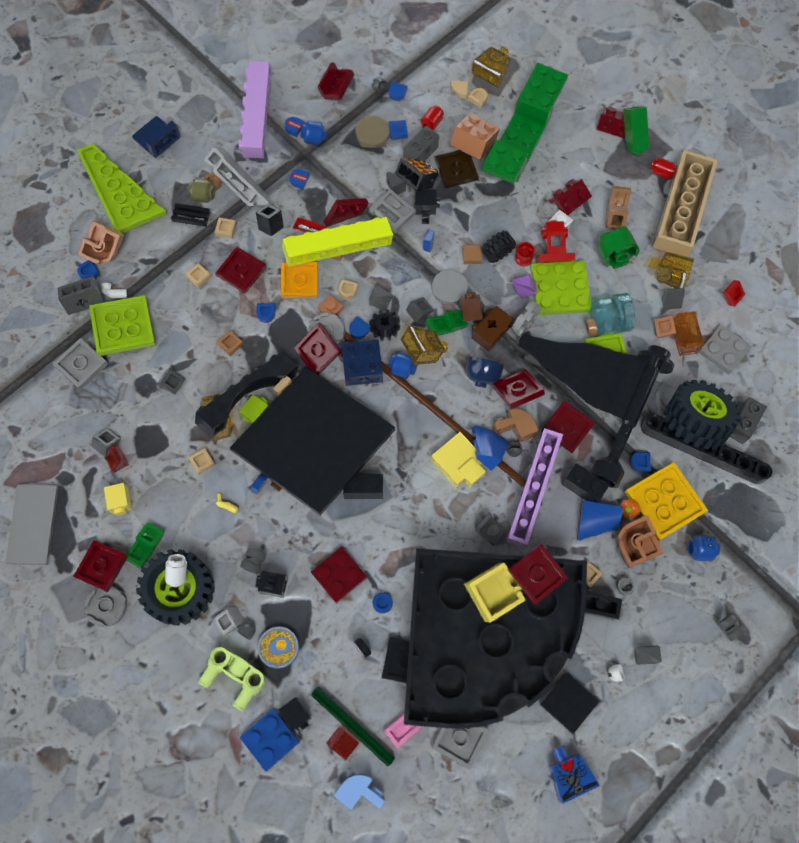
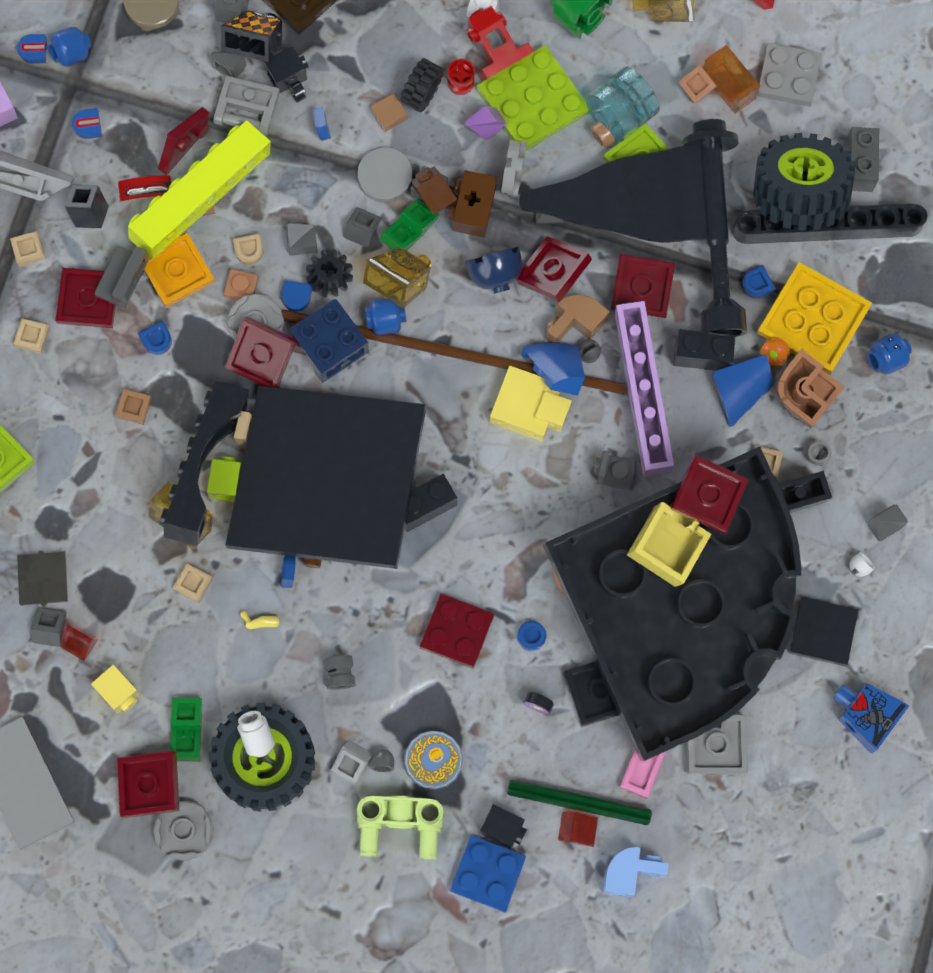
camera: 30 degrees left, 5 degrees up
dark grey slope [157,368,185,394] -> none
black brick [255,571,288,598] -> none
dark grey slope [662,288,685,309] -> none
none -> clear smoke piece [17,551,68,607]
none -> dark grey panel [95,246,149,308]

